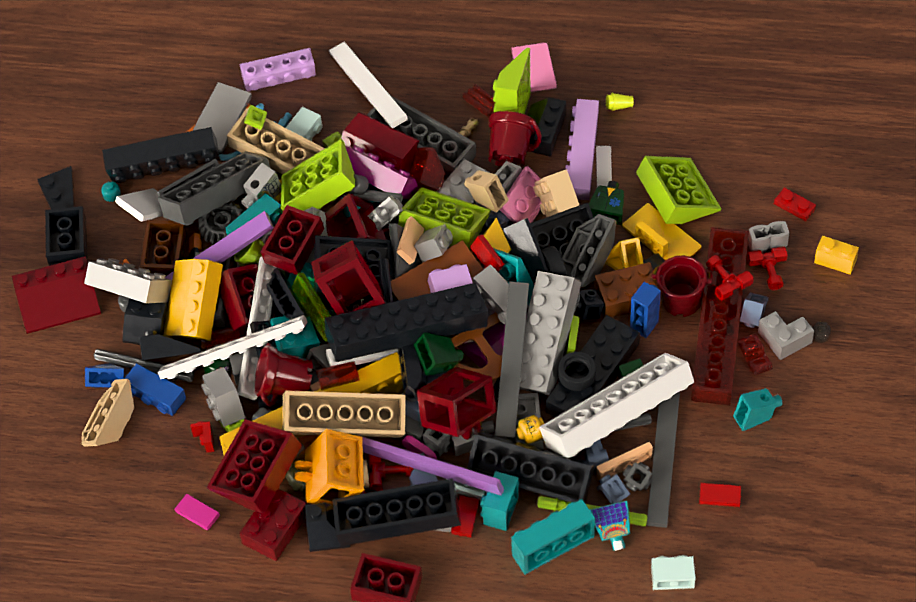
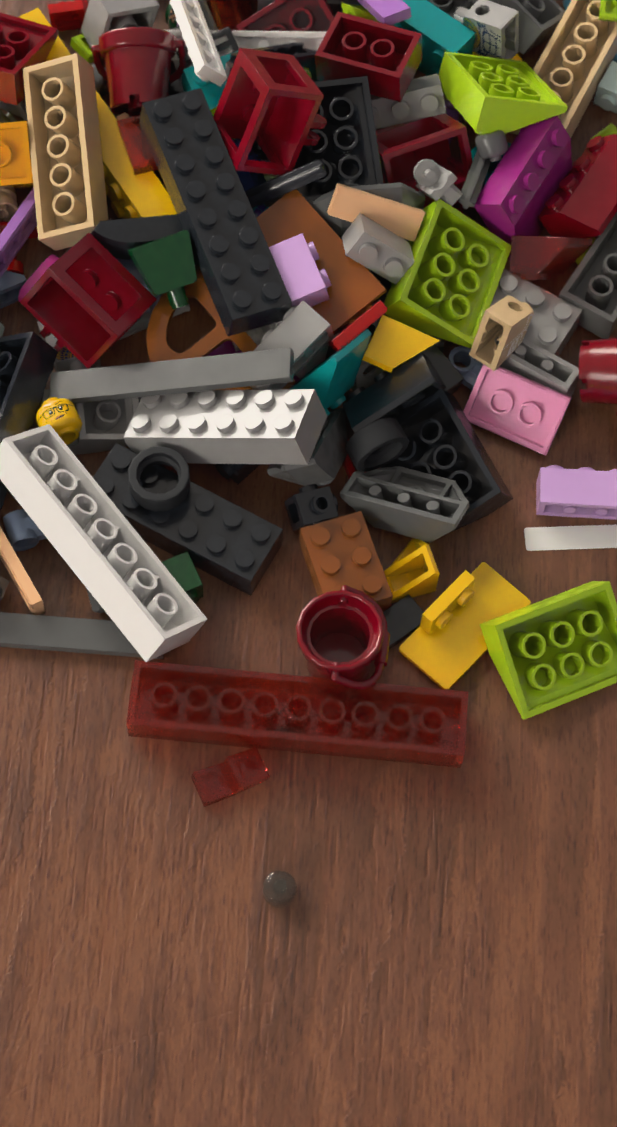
camera: 80 degrees right, 10 degrees up
tan brick [533,169,579,217] -> none
lime tile [564,316,580,369] -> none
dark green torso [589,181,624,225] -> none
blue brick [630,282,661,338] -> none
red bar [706,255,754,301] -> none
teal torso [733,389,782,431] -> none
sand blue slope [740,292,769,327] -> none
light grey brick [747,221,789,253] -> none
red bar [747,246,787,290] -> none
light grey brick [758,311,814,360] -> none
red plate [774,187,816,221] -> none
yellow brick [814,236,859,275] -> none

